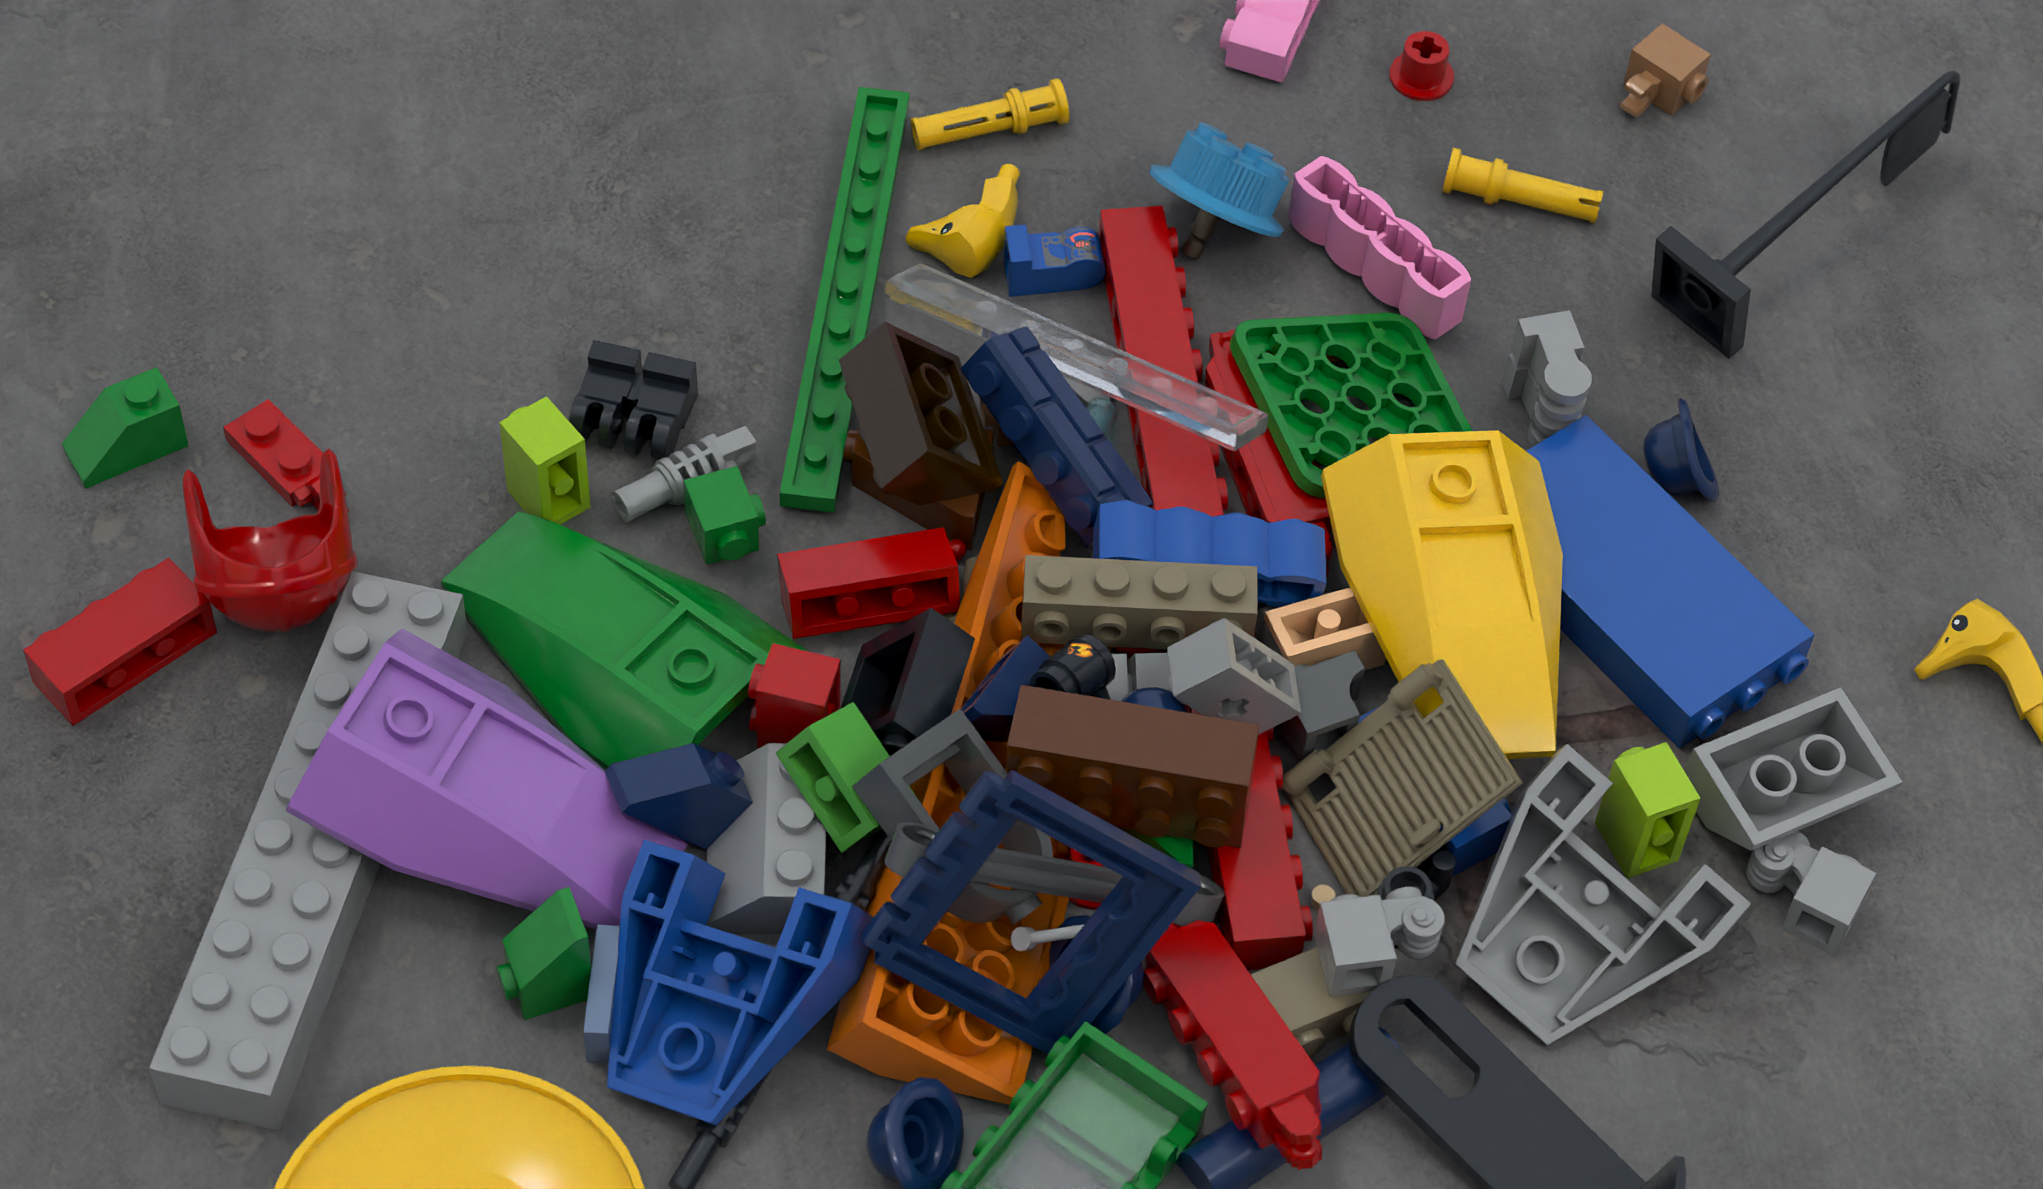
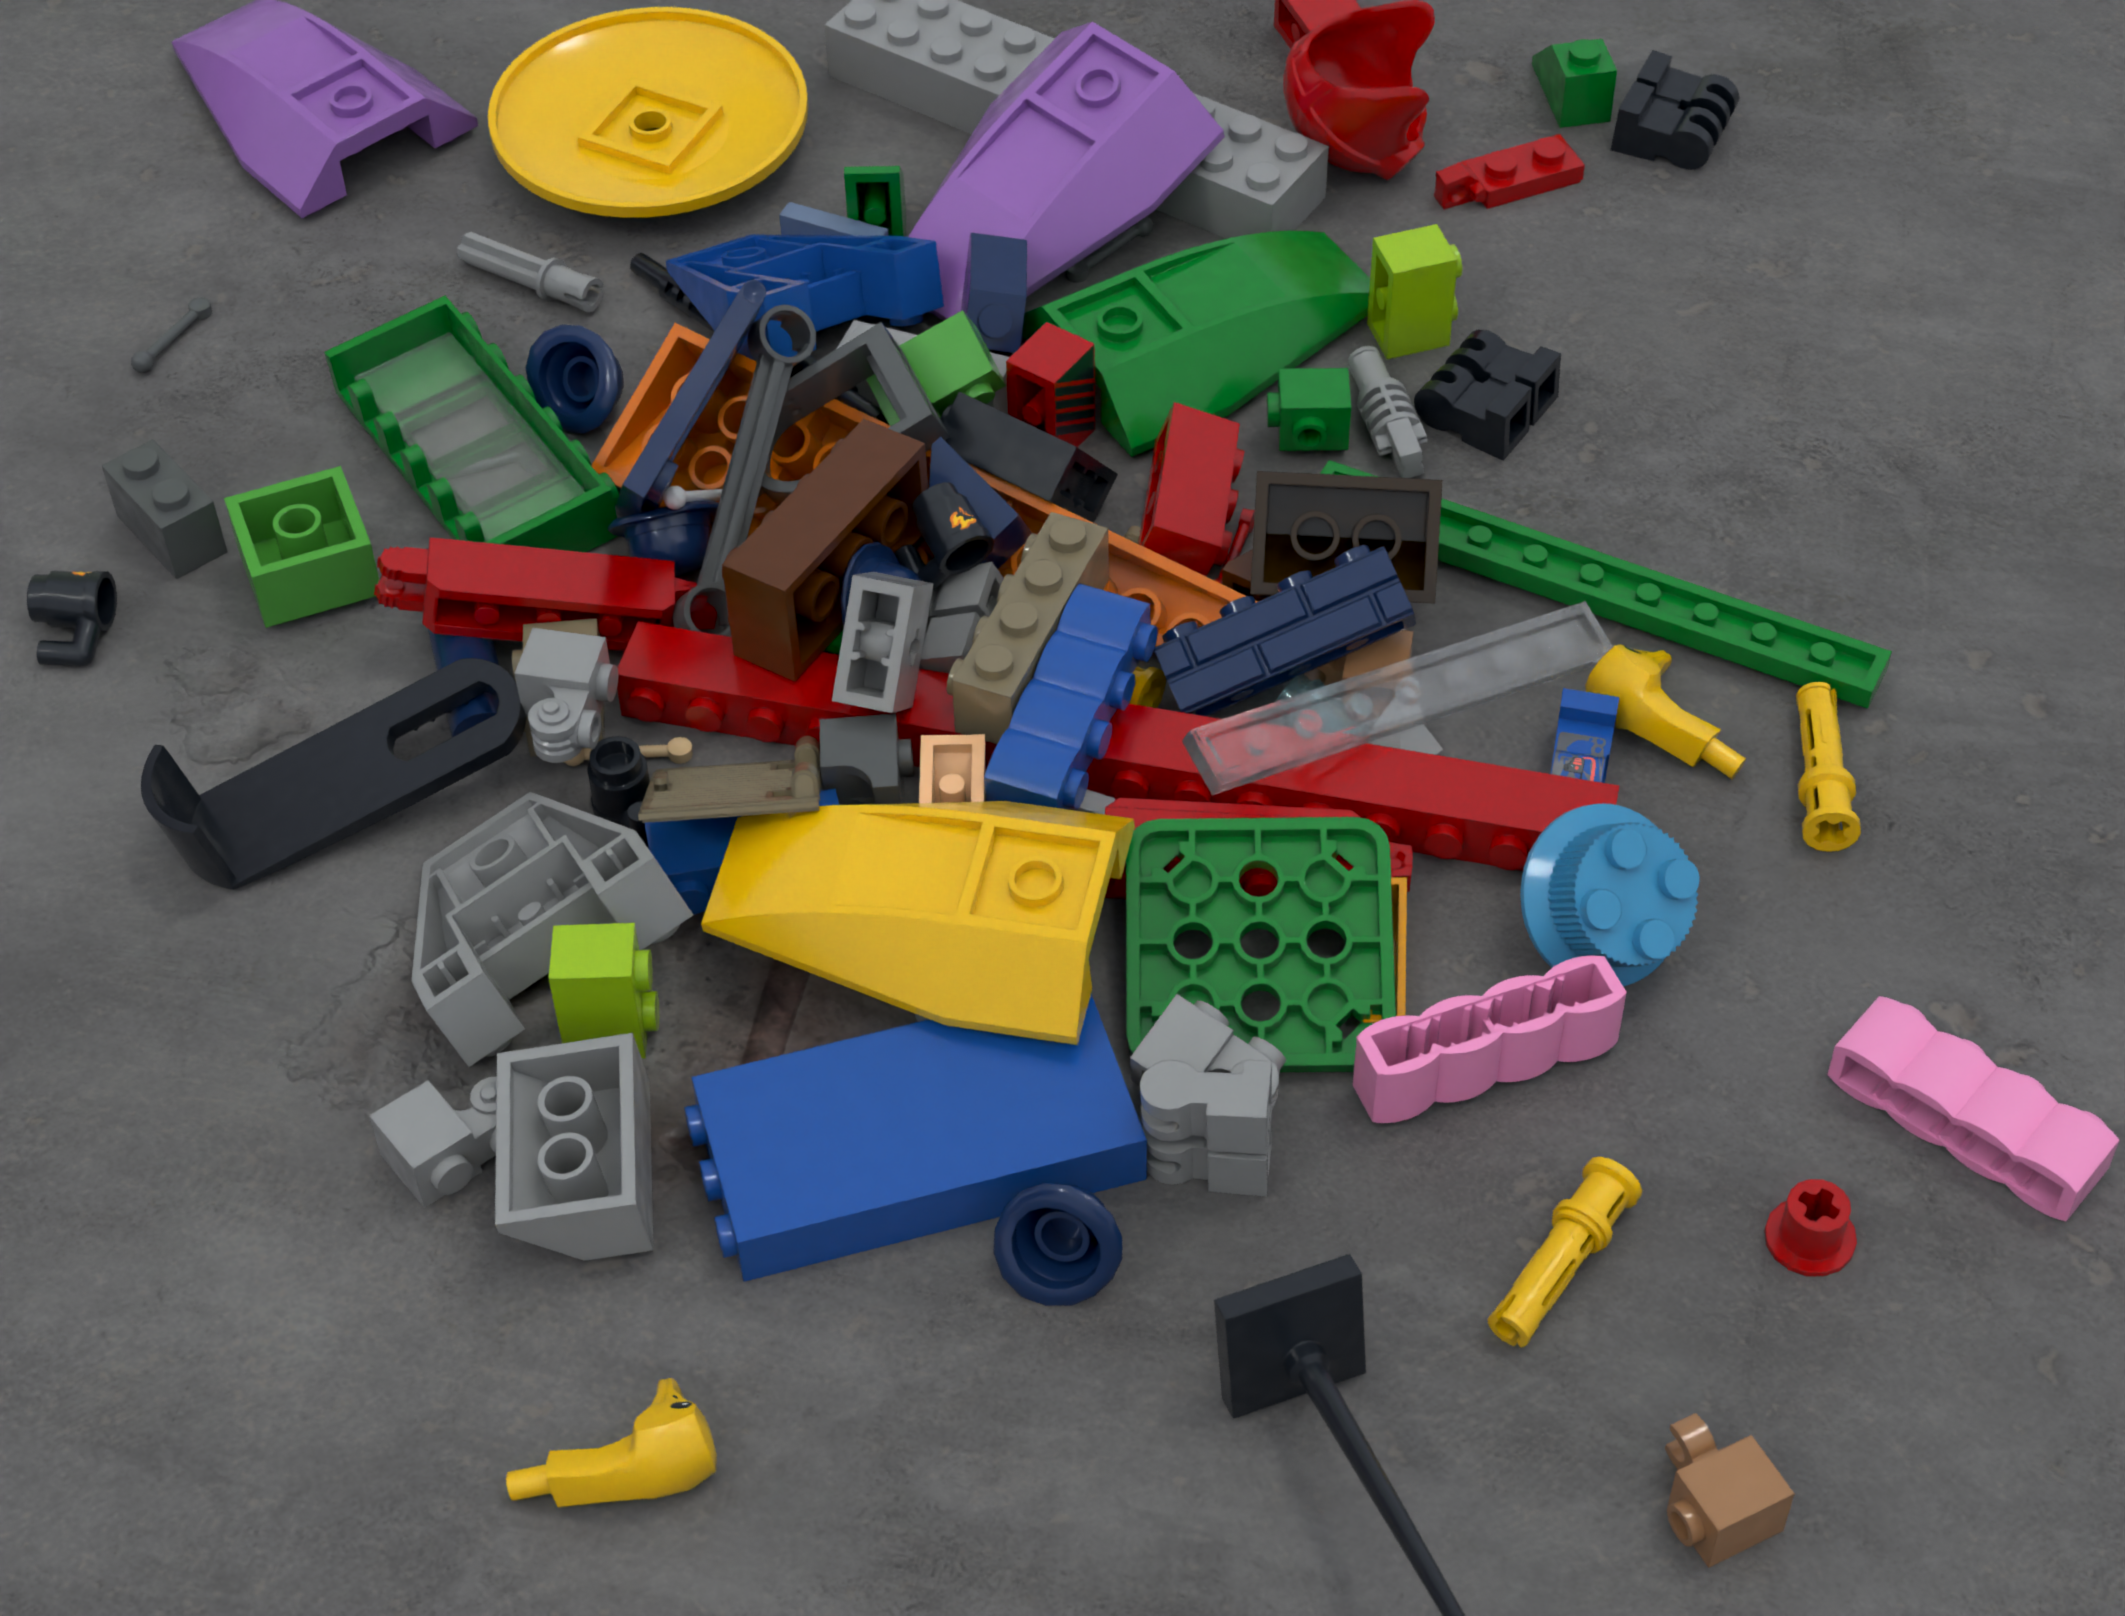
camera: 115 degrees right, 5 degrees down
none -> light grey brick [1130,994,1286,1110]
none -> black legs [1611,50,1739,170]

